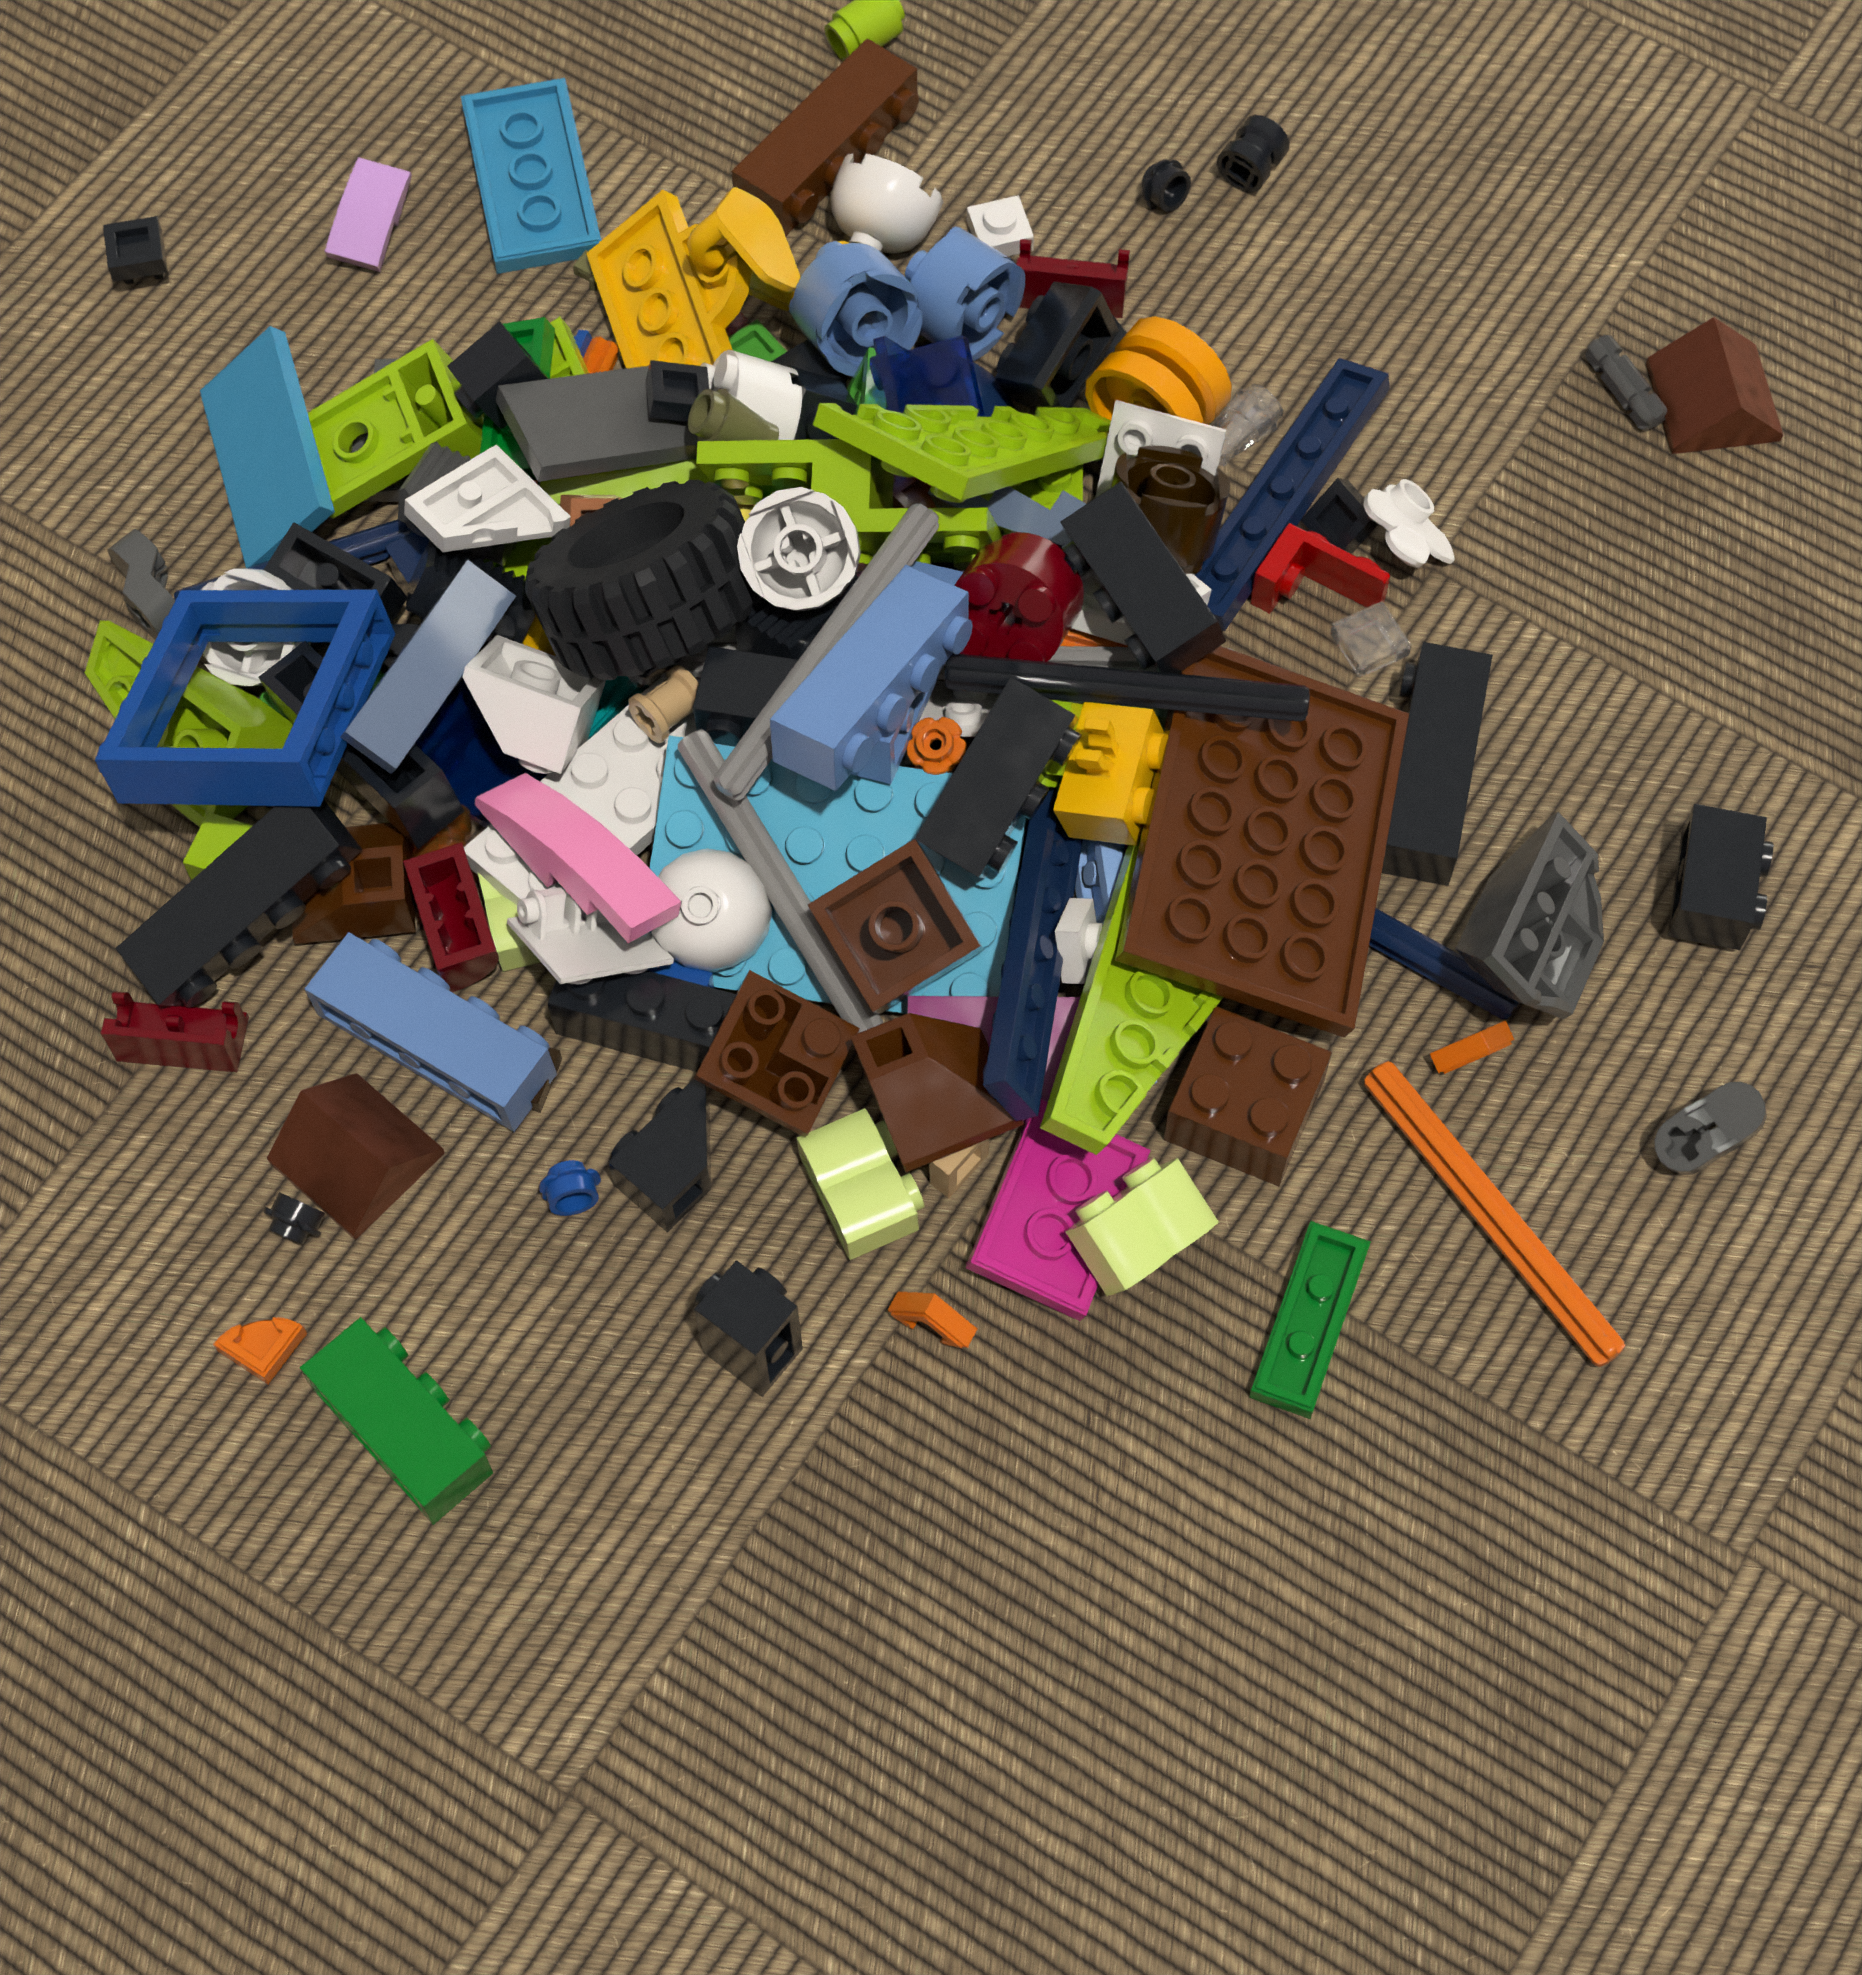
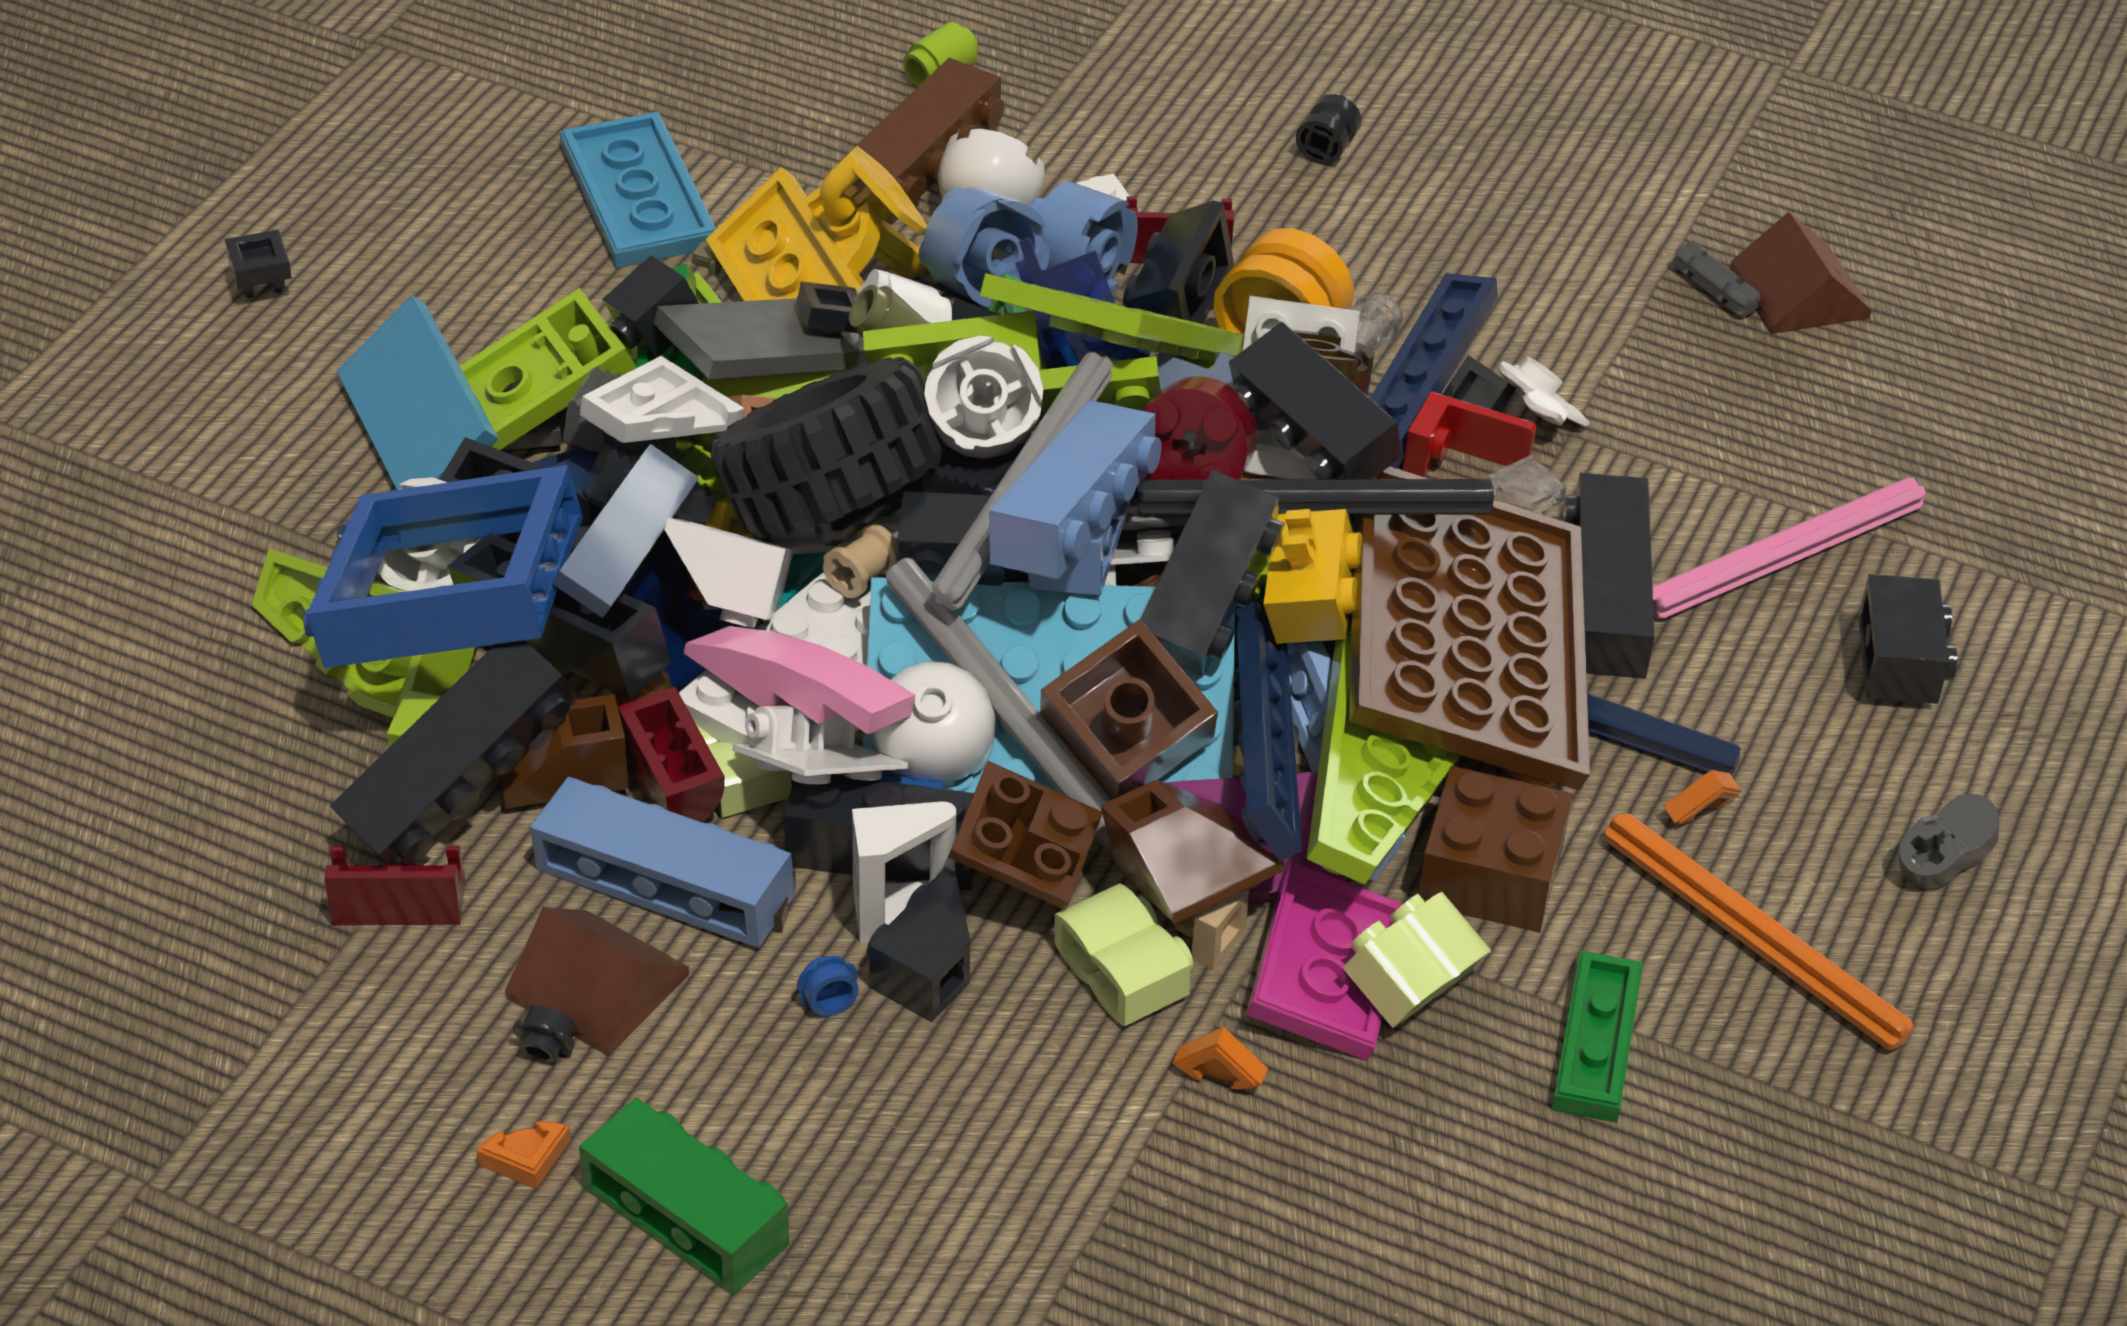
camera: 10 degrees left, 20 degrees down
dark grey piece [107,529,175,639] -> none
lavender slope [325,157,412,272] -> none
black brick [694,1260,803,1397] -> none
orange plate [906,717,966,775] -> none
white plate [1055,898,1103,984] -> none
black plate [1141,159,1191,212] -> none
dark grey wedge [1455,812,1604,1019] -> none
none -> white tile [852,801,956,943]
none -> bright pink axle [1653,477,1926,619]

